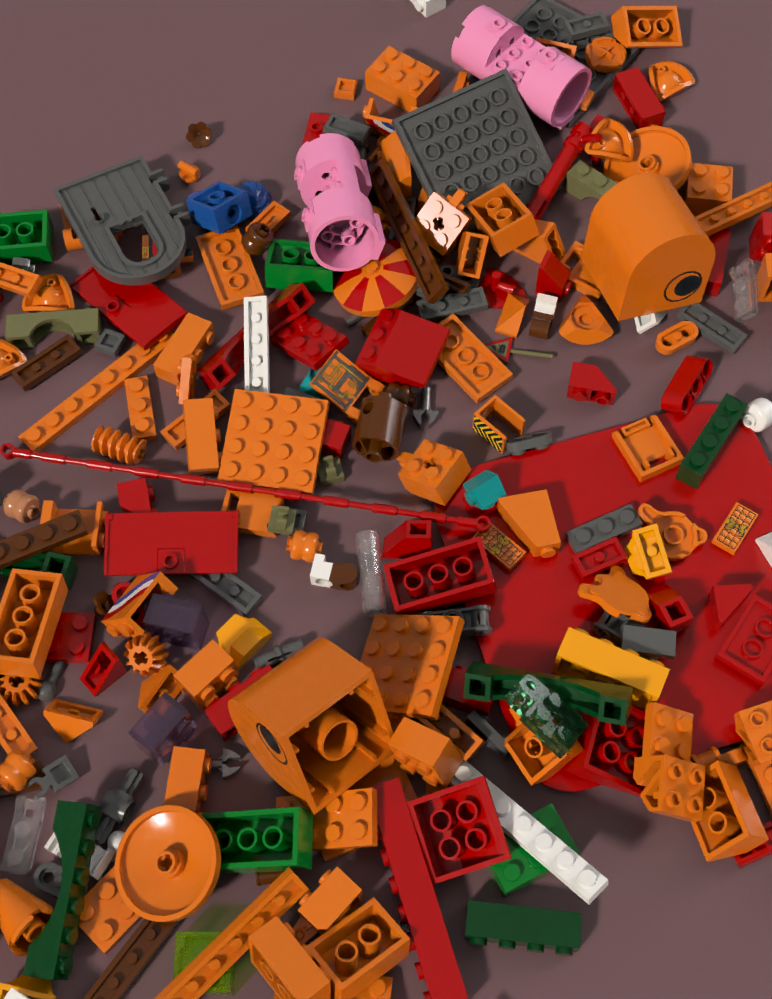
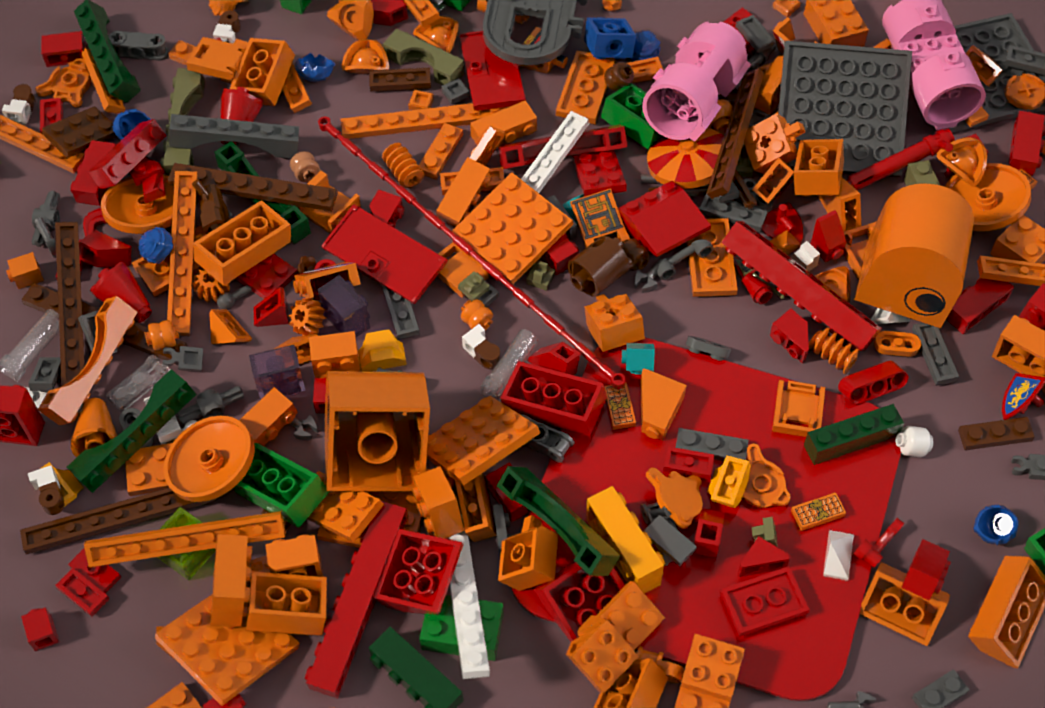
camera: 35 degrees right, 5 degrees down
orange piece [472,395,526,454] -> none
clear green plate [505,673,589,759] -> none
clear plate [729,258,759,323] -> none
none -> orange tile [408,90,434,110]
none -> dark grey bar [657,240,714,280]
none -> red brick [721,221,882,351]
none -> red cone [742,274,773,305]
none -> olive tile [752,517,778,547]
none -> orange piece [809,327,859,375]

